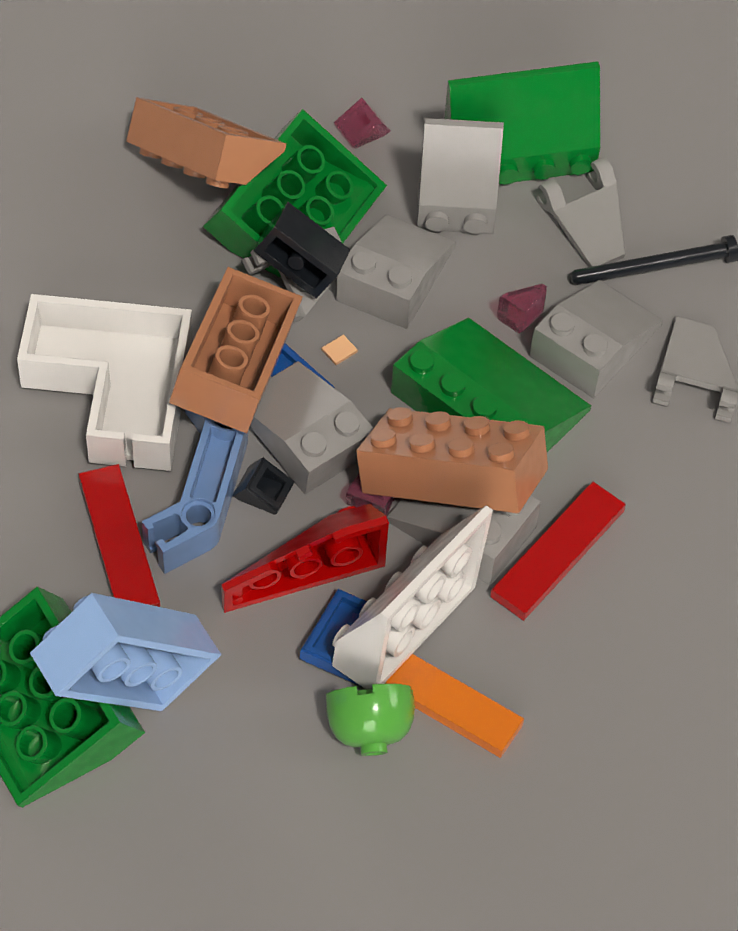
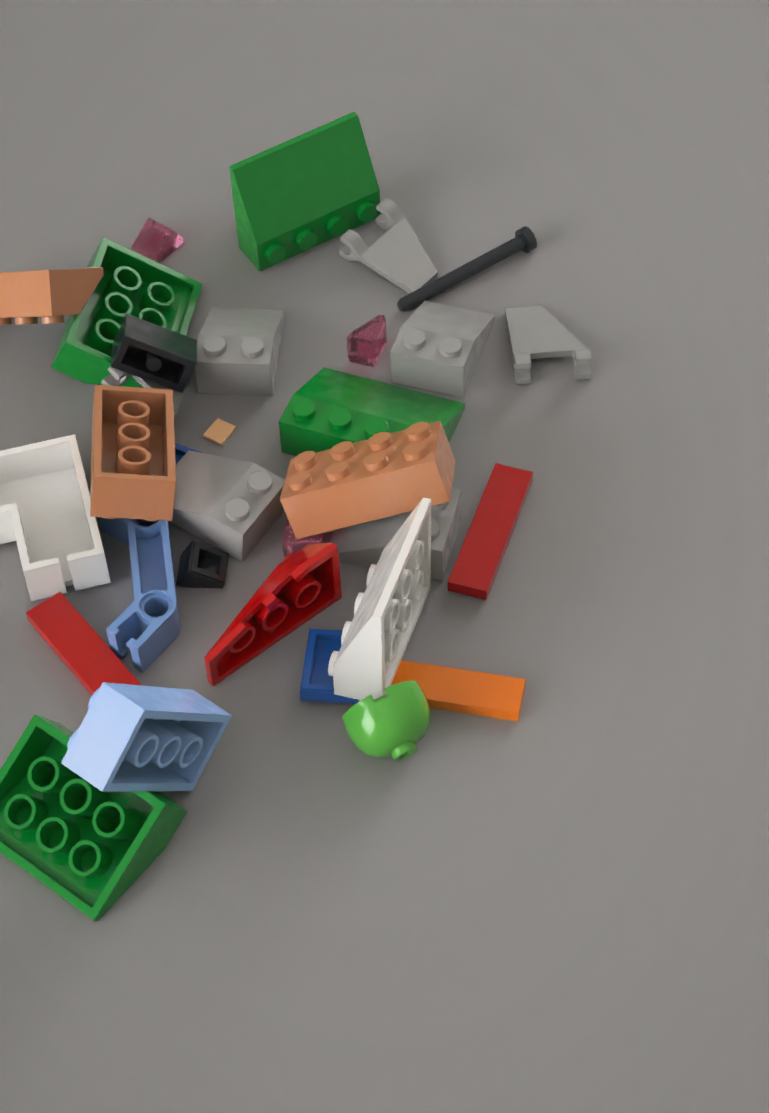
camera: 15 degrees left, 5 degrees down
light grey slope [417,118,504,234] -> none

